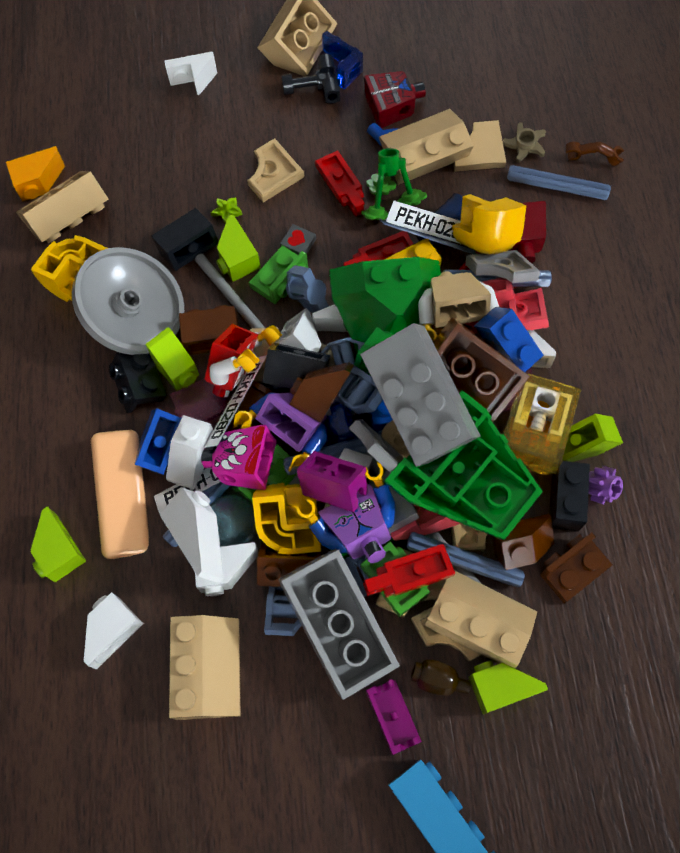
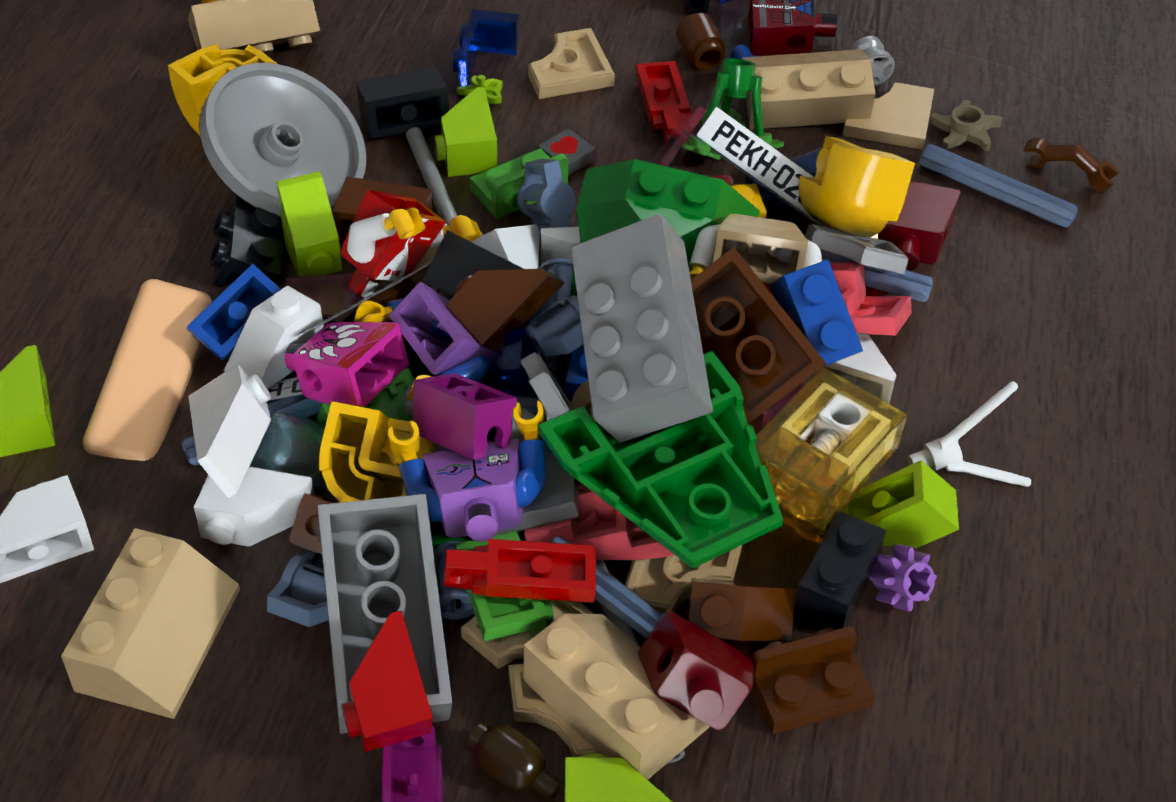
camera: 15 degrees right, 20 degrees down
none -> red slope [341,610,433,752]
none -> clear blue bracket [453,9,519,87]
none -> dark red torso [638,609,754,731]
none -> clear pink piece [651,106,707,167]
none -> reddish brown brick [676,13,725,71]
none -> light grey wheel [849,36,895,86]
none -> white plant [908,381,1031,487]

